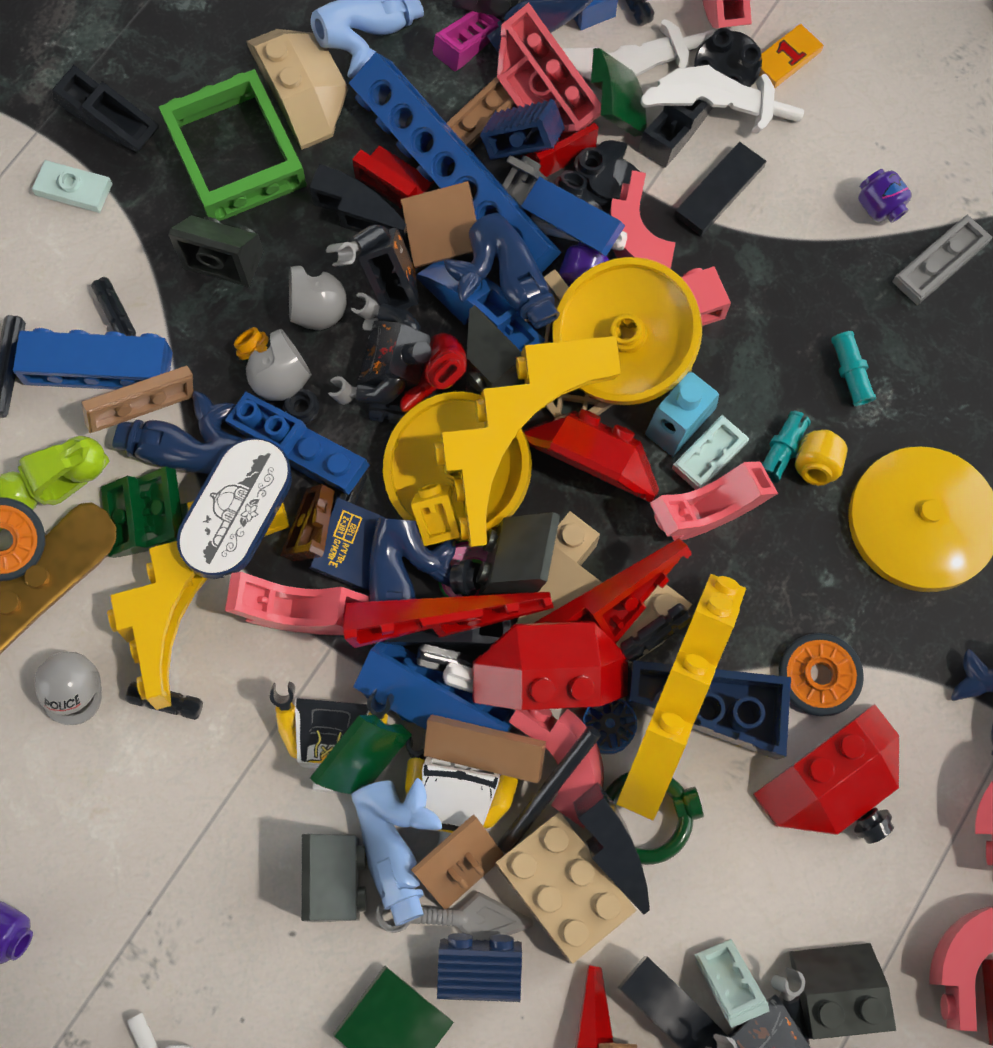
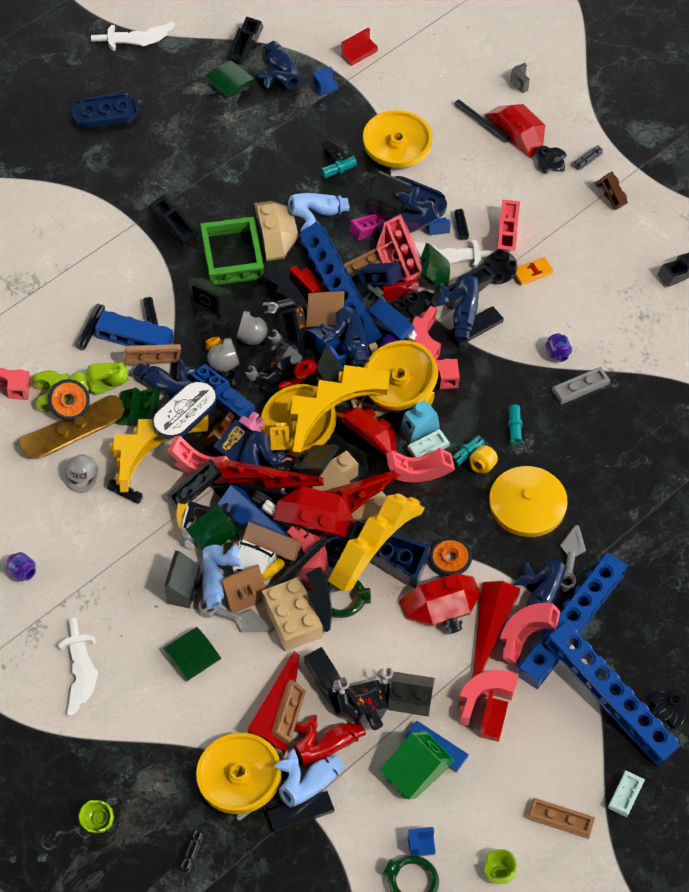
camera: 15 degrees right, 15 degrees down
light aqua plate [32,160,112,213] -> none
dark blue brick [437,933,522,1002] -> none
black axle [620,603,692,662] -> none
white sword [641,65,804,134] -> none
light aqua plate [694,939,770,1028] -> none
none -> black tile [167,459,222,511]
none -> bright pink tile [239,412,265,433]
none -> dark blue piece [434,275,479,340]
none -> red wedge [472,580,521,678]

